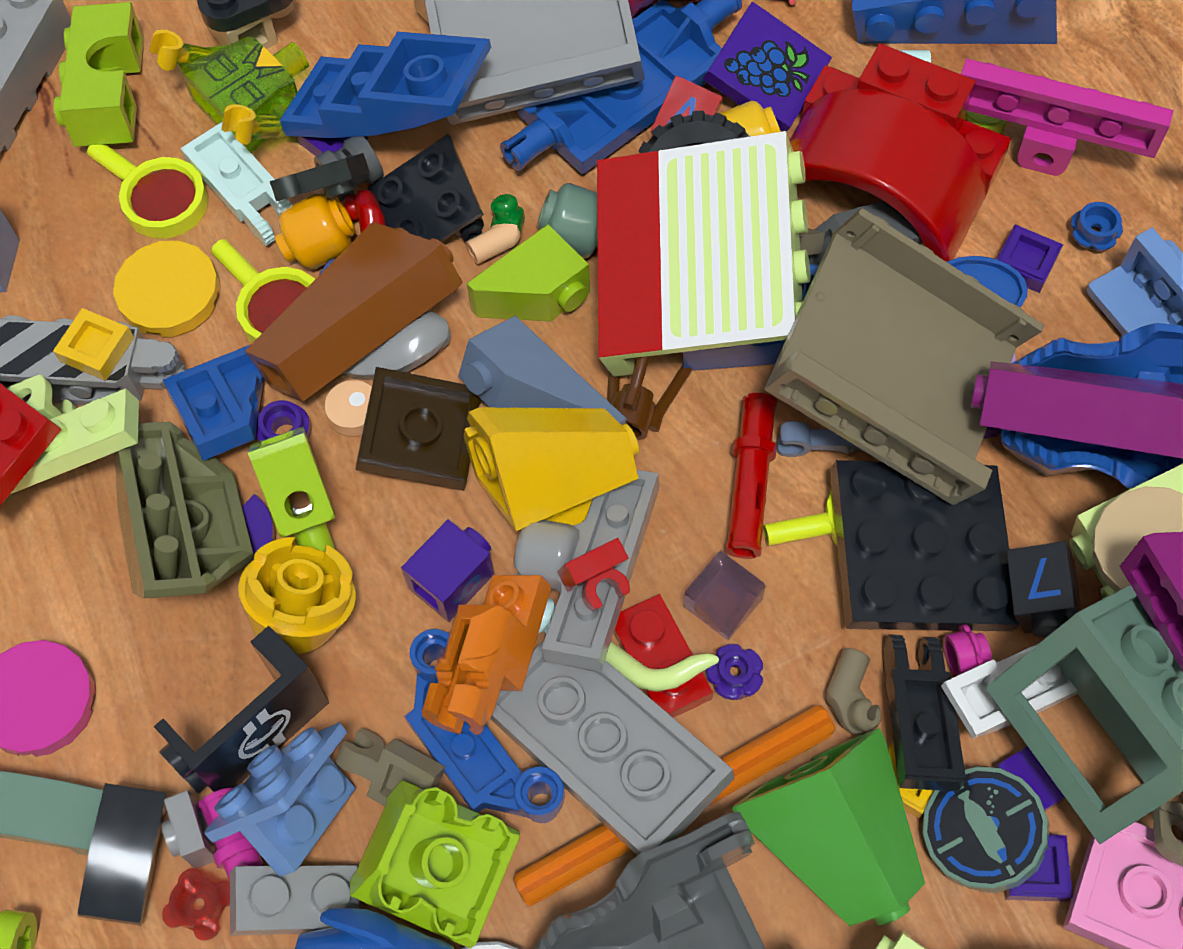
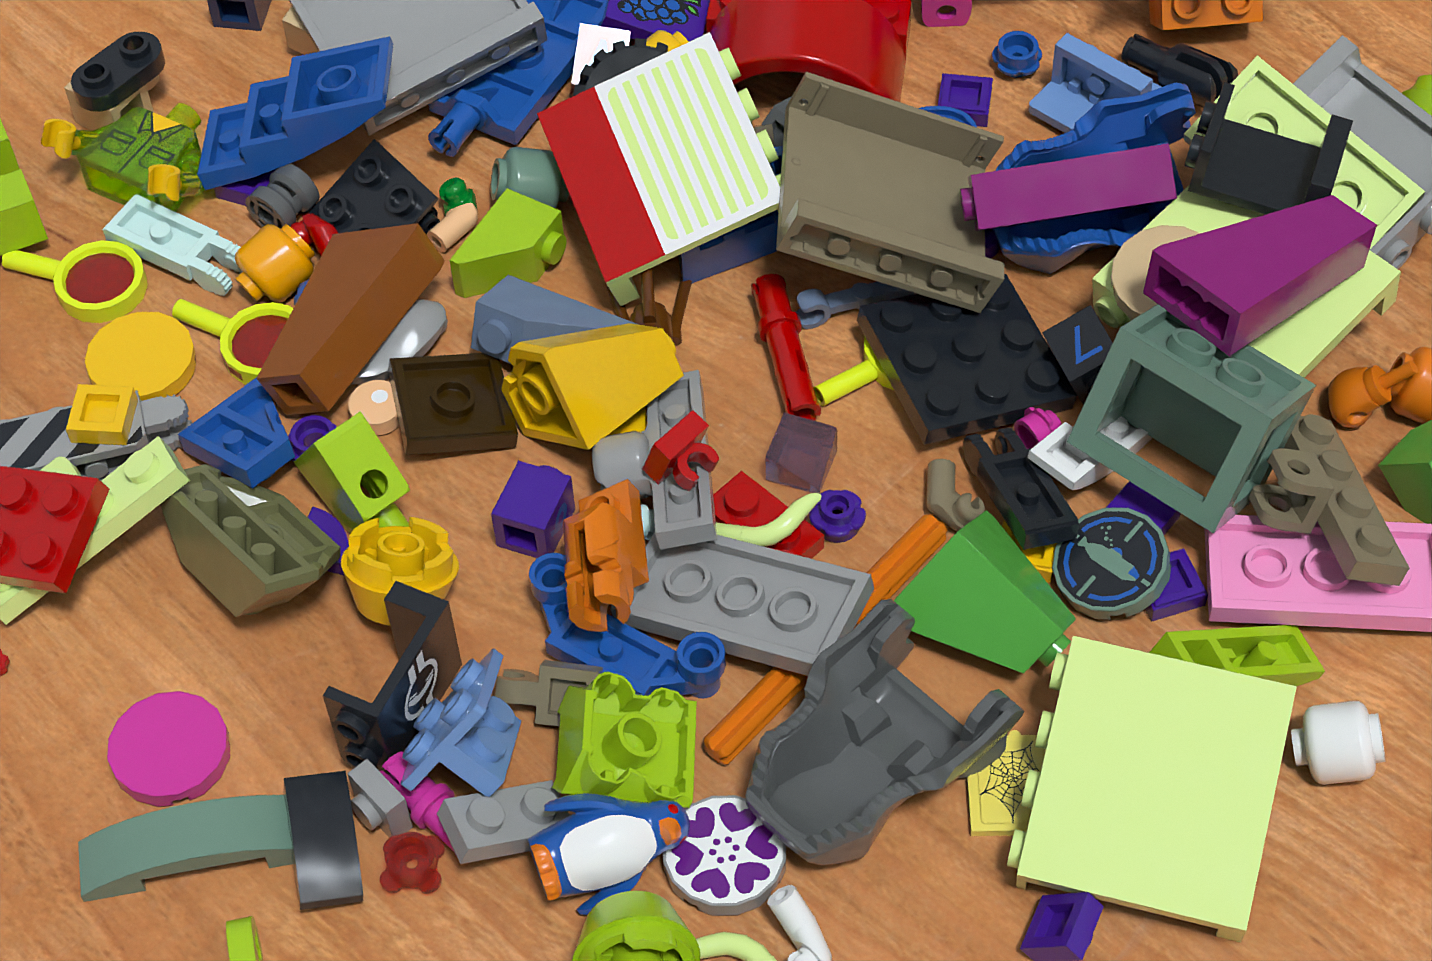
camera: 20 degrees left, 10 degrees down
pearl dark grey plate [269,153,370,201] -> none

